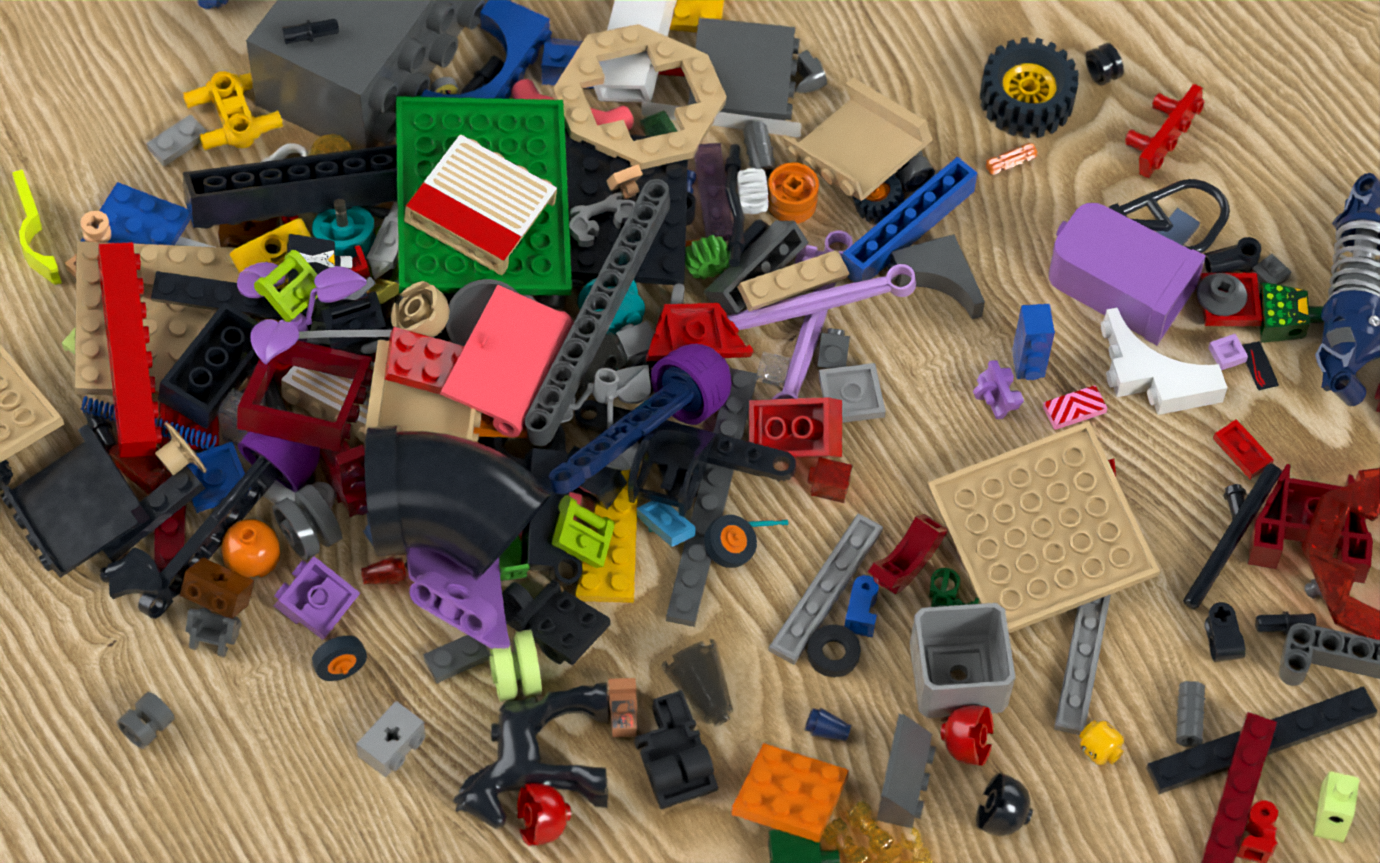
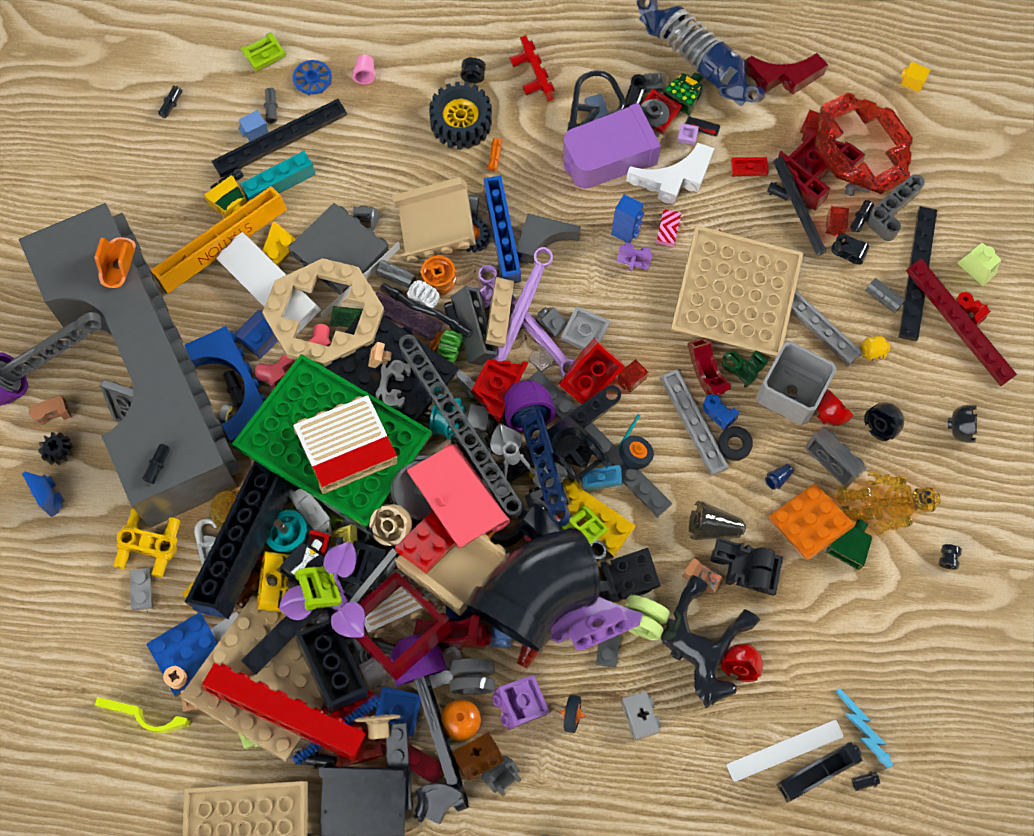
camera: 55 degrees left, 10 degrees up
none -> clear red brick [825,206,849,236]

